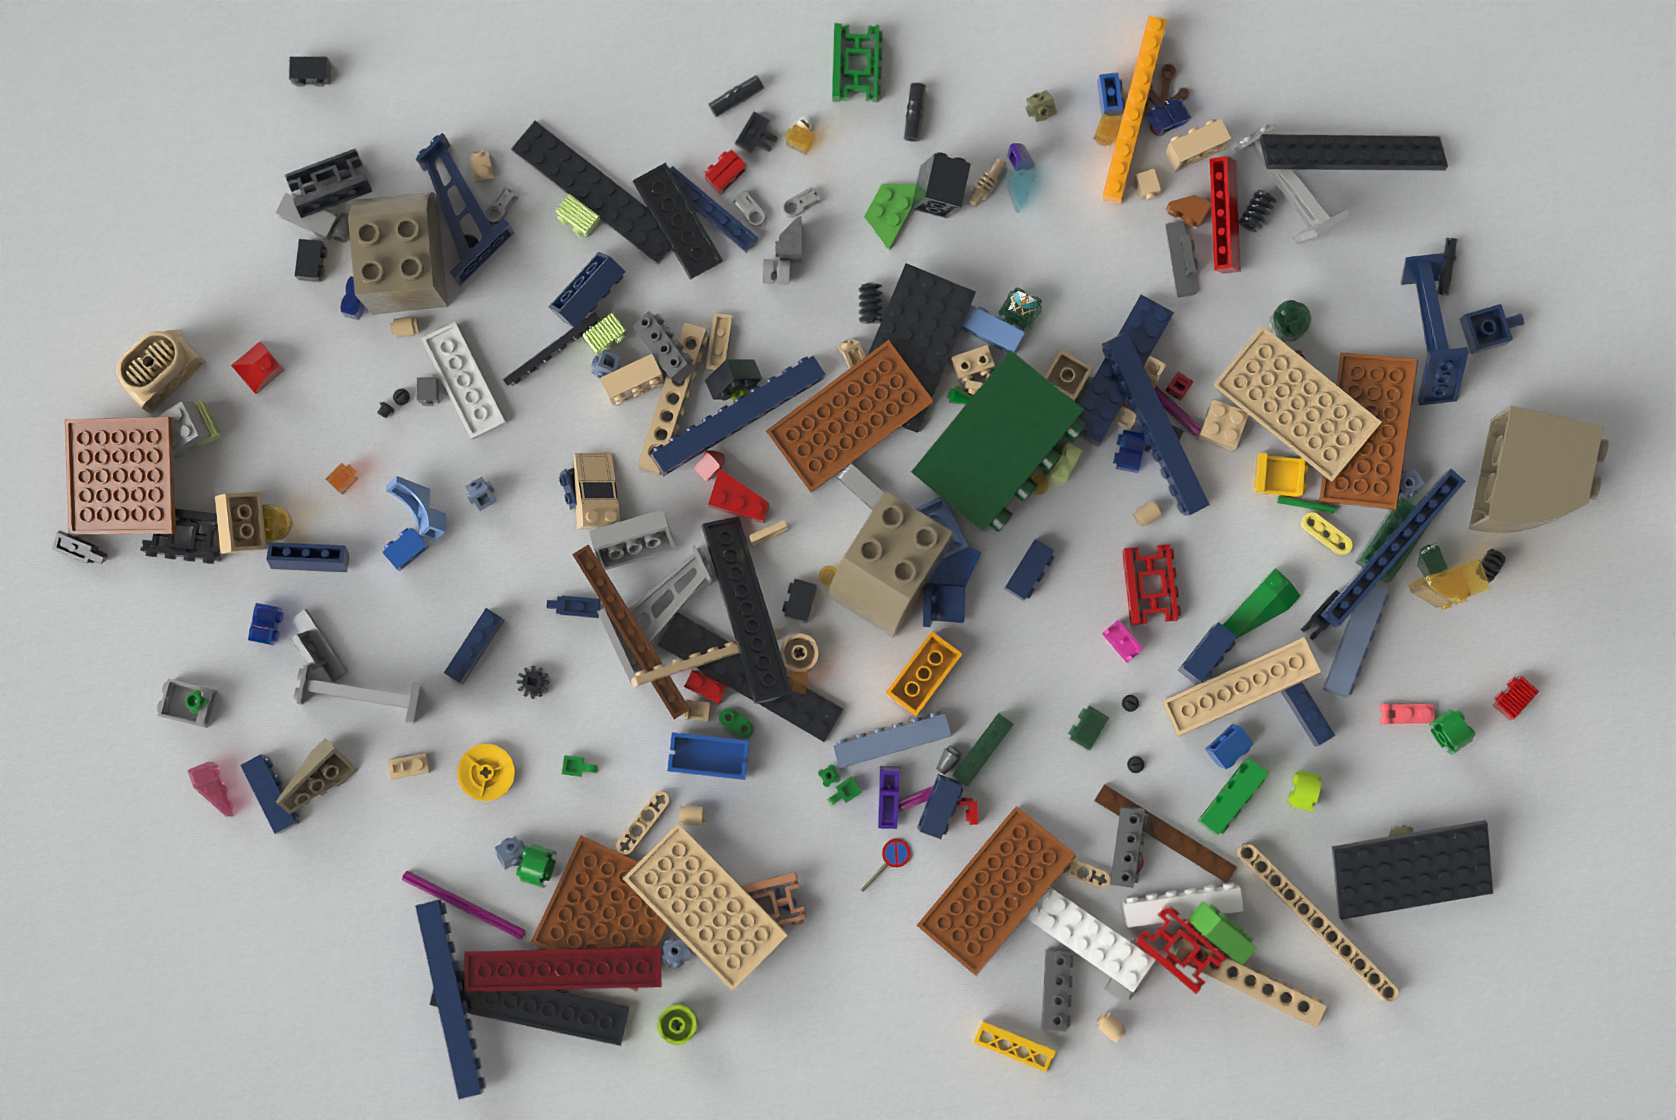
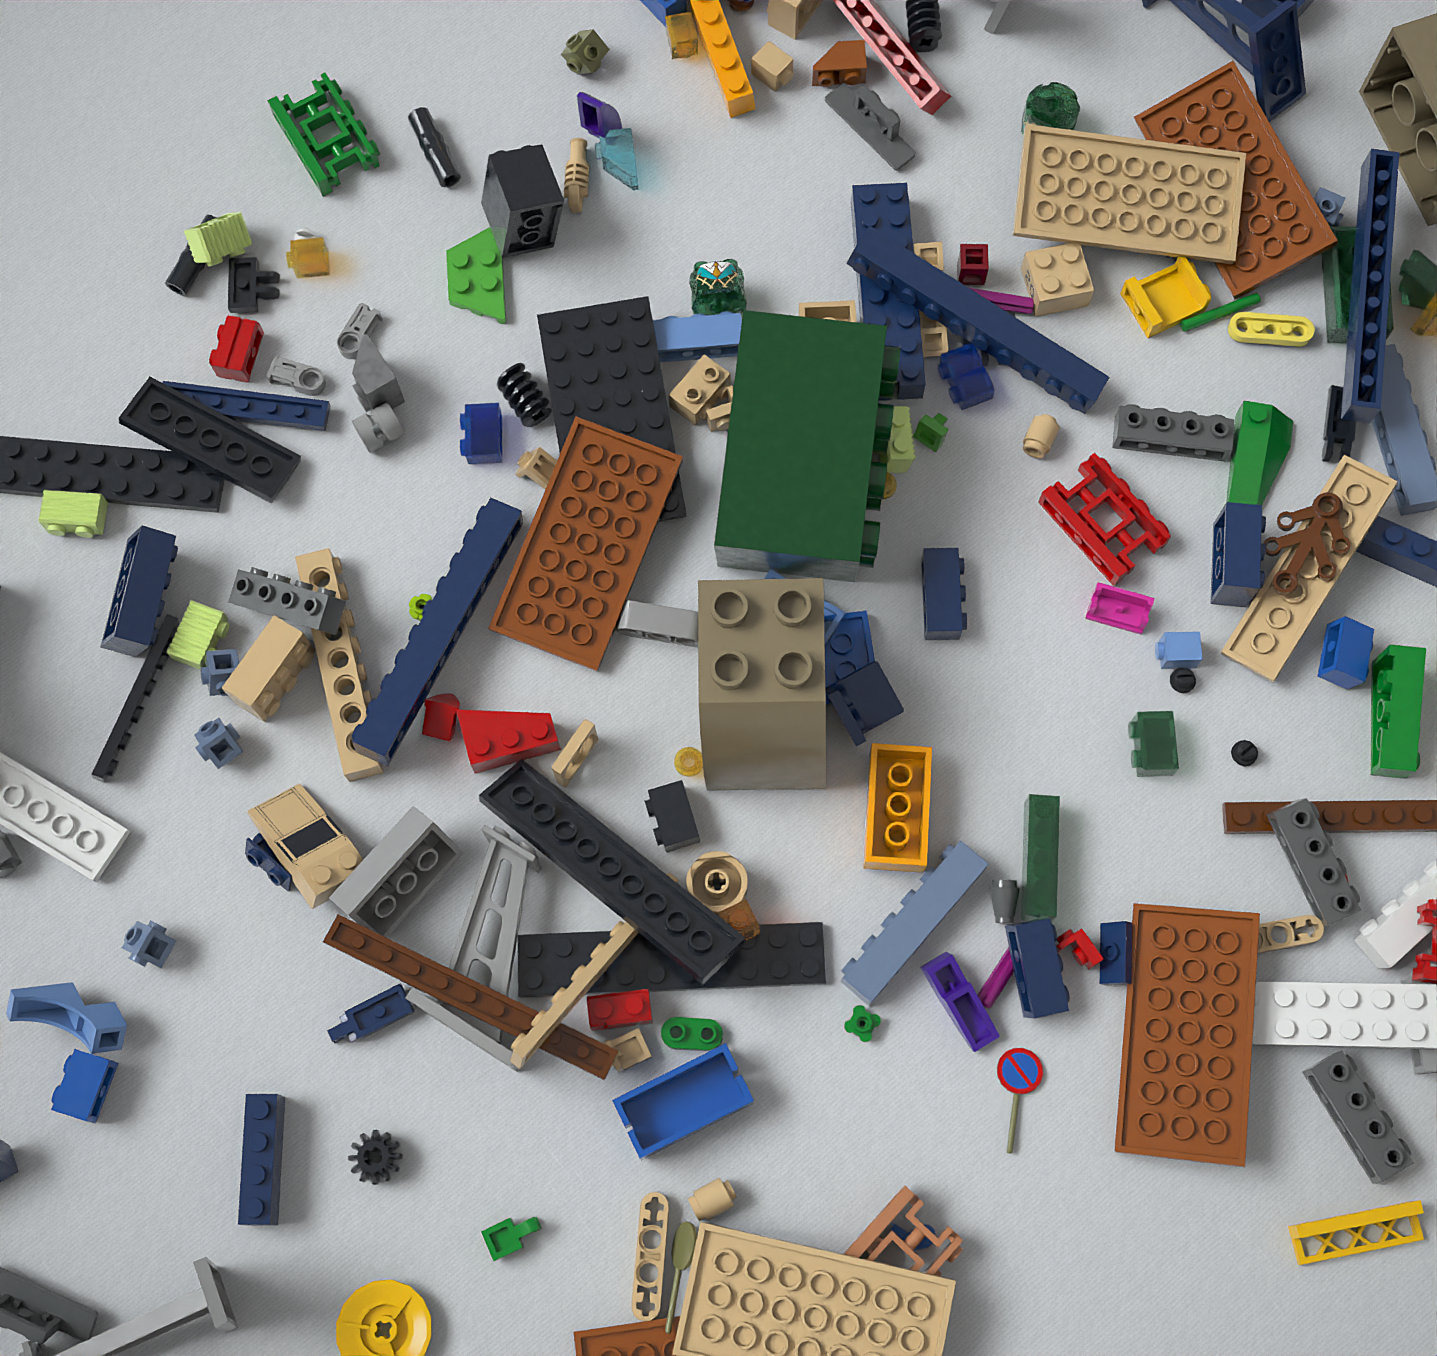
camera: 30 degrees left, 10 degrees down
black brick [705,359,763,401] -> none
tan plate [706,313,733,371] -> none
green plate [827,776,862,806] -> none
green cone [947,385,971,405] -> none
none -> yellowish green brick [184,212,252,266]
none -> sand blue brick [194,718,243,769]
none -> clear blue brick [460,402,503,464]
none -> olive piece [665,1221,697,1334]
none -> bright green tile [913,413,949,452]
none -> dark blue plate [1099,921,1132,986]
none -> dark grey brick [1112,404,1234,462]
none -> medium blue brick [1155,632,1203,669]
none -> reddish brown plant [1264,492,1350,596]

